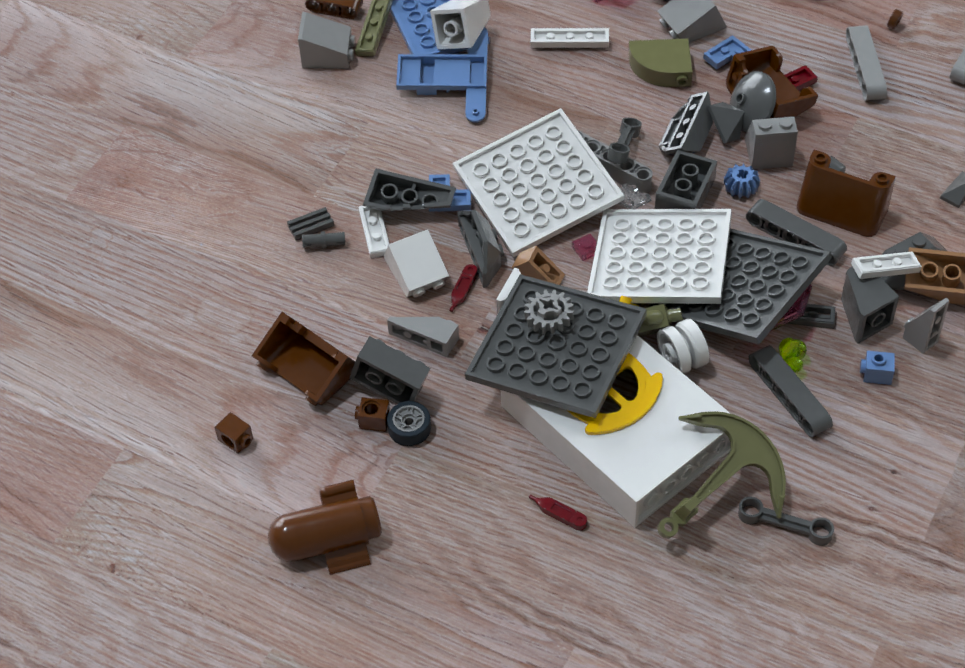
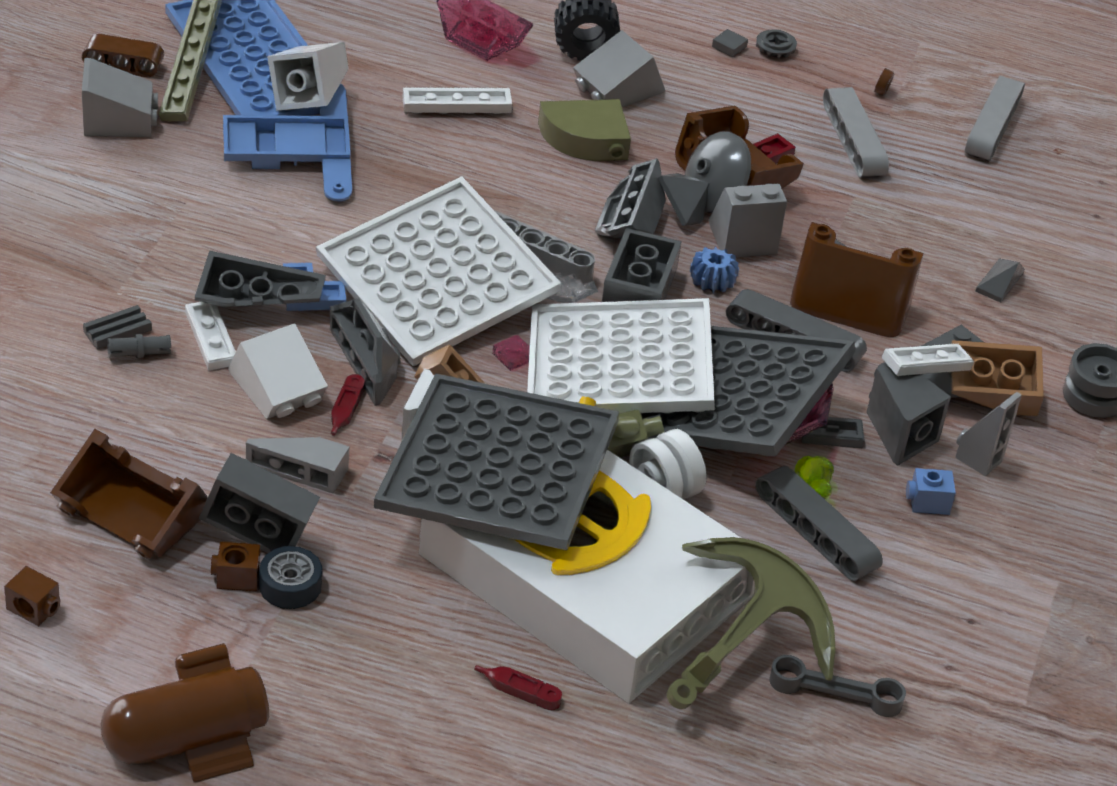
camera: 15 degrees left, 10 degrees down
light grey gear [524,290,574,334] -> none
dark grey piece [607,117,642,164] -> none
medium blue plate [703,35,751,69] -> none

